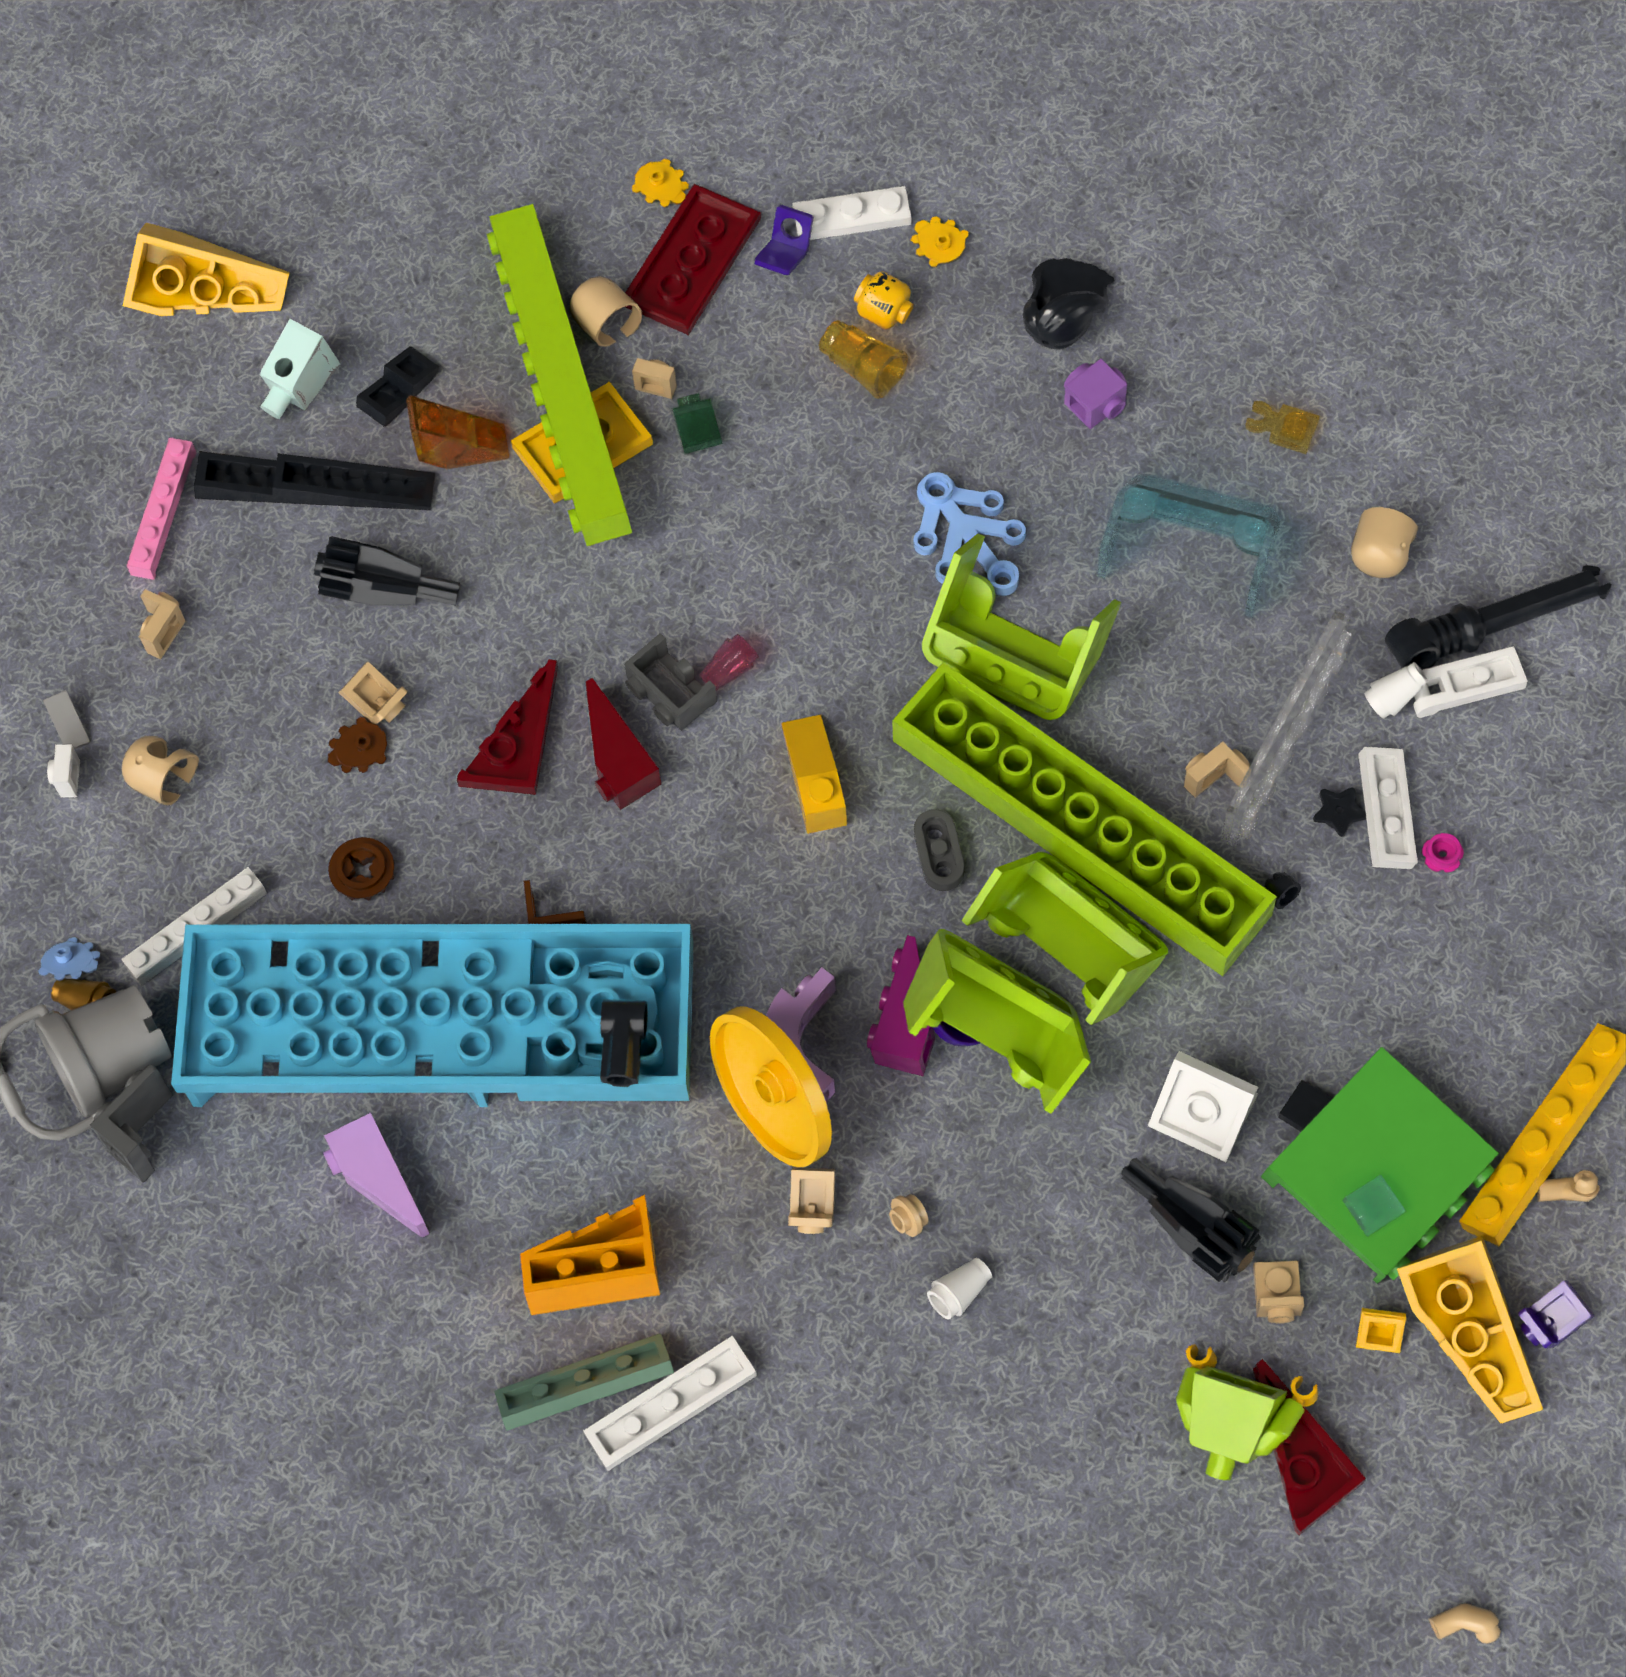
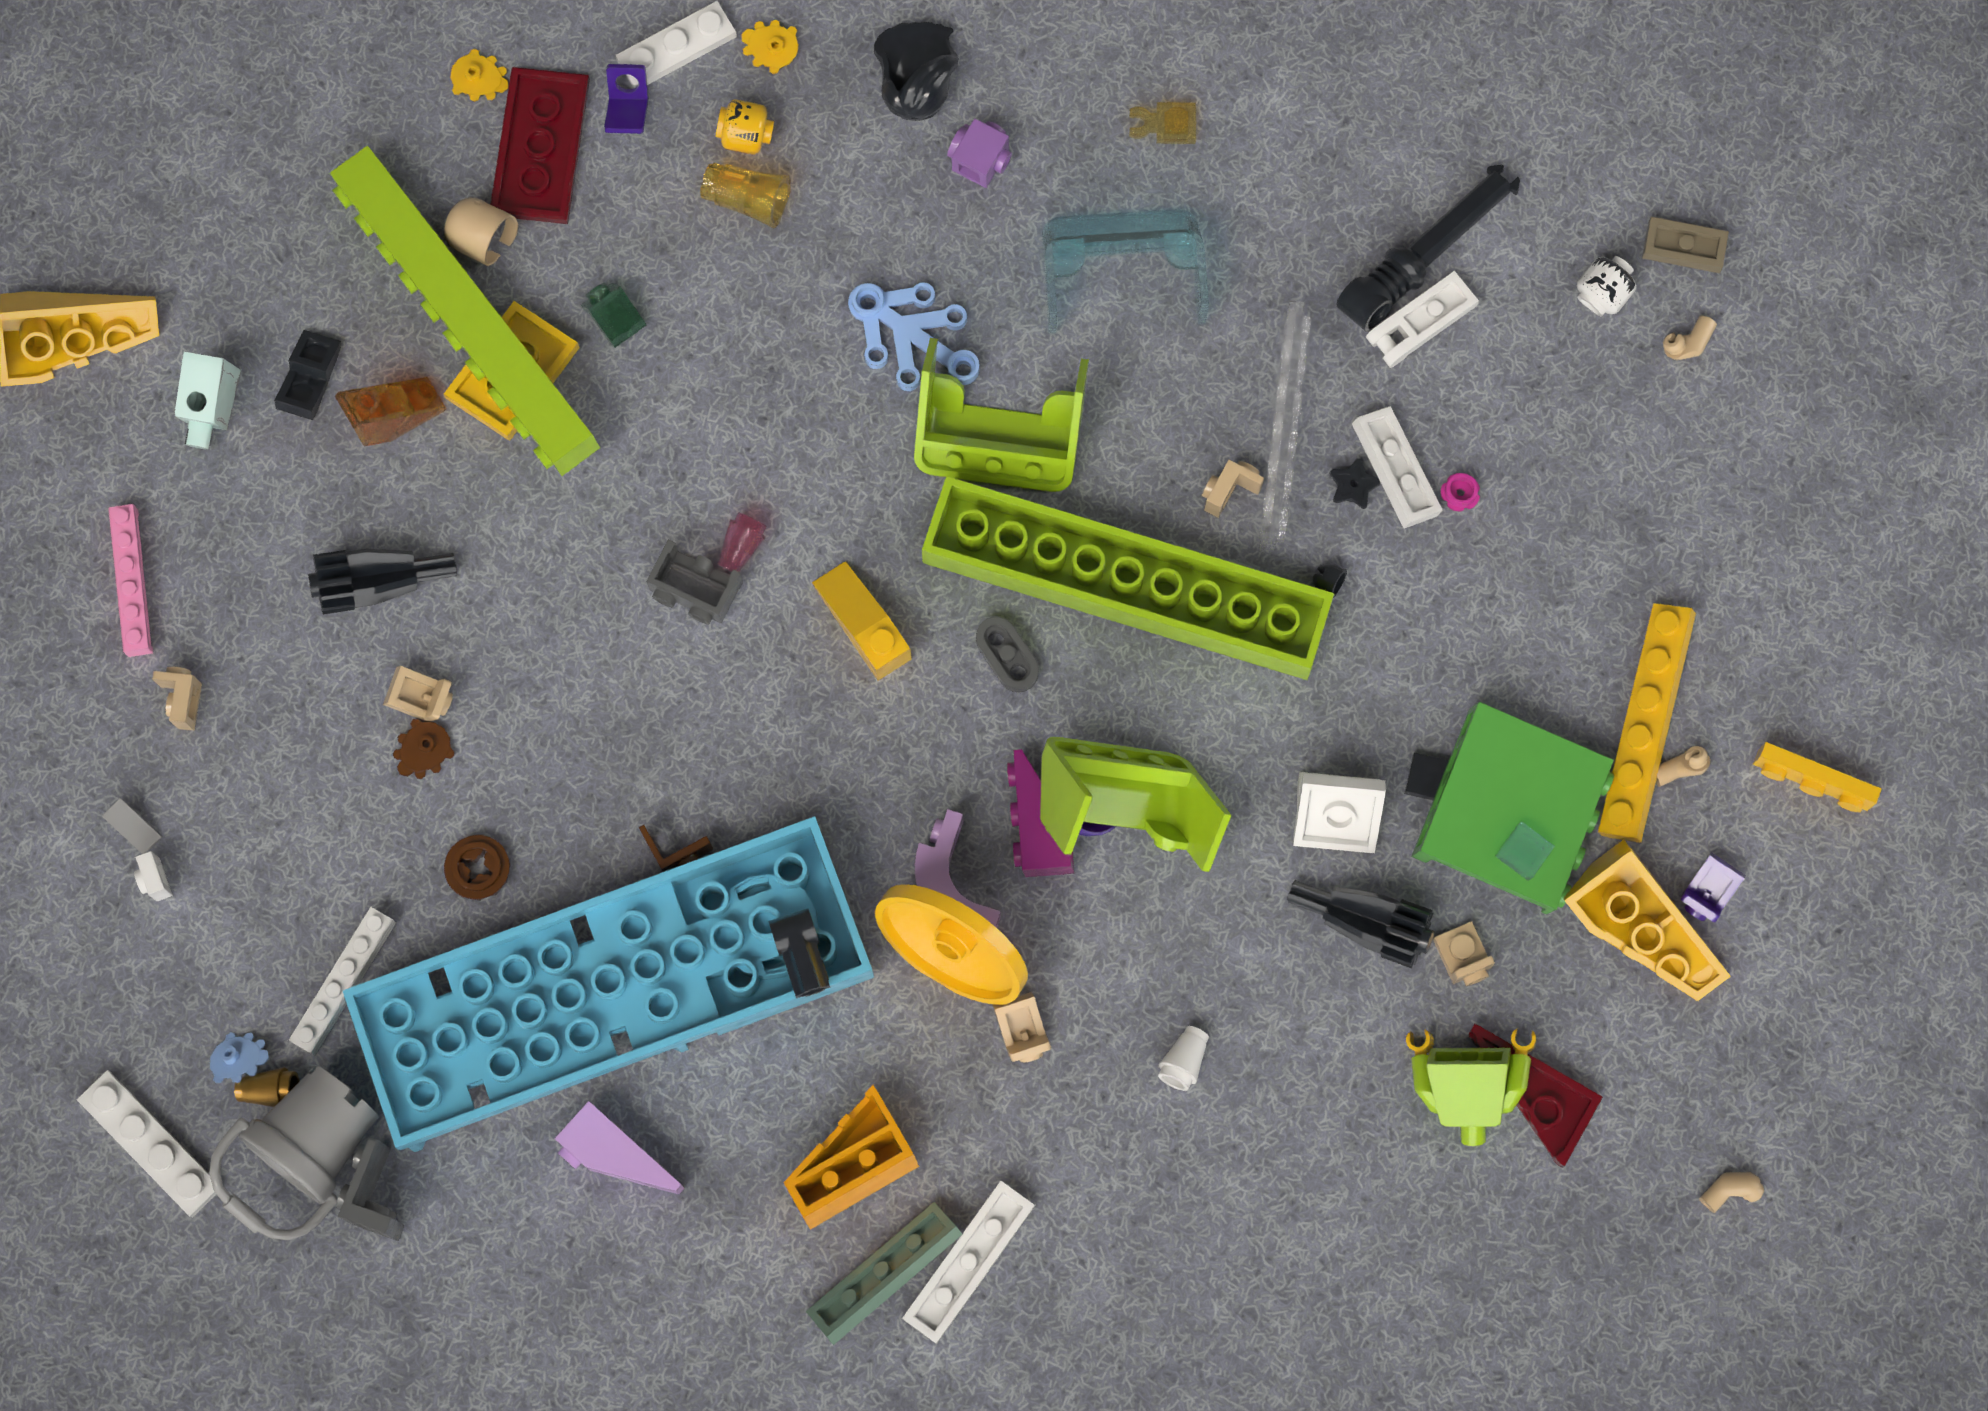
camera: 25 degrees left, 10 degrees up
tan helmet [122,736,199,805] -> none
black slope [194,451,435,510] -> none
dark red wing [457,659,558,795] -> none
dark red slope [585,678,662,810] -> none
tan plate [632,358,677,399] -> none
tan plate [889,1194,928,1237] -> none
lime windscreen [961,852,1169,1025] -> none
tan helmet [1351,507,1418,578] -> none
yellow slope [1356,1308,1406,1353] -> none
white cone [1364,662,1428,719] -> none

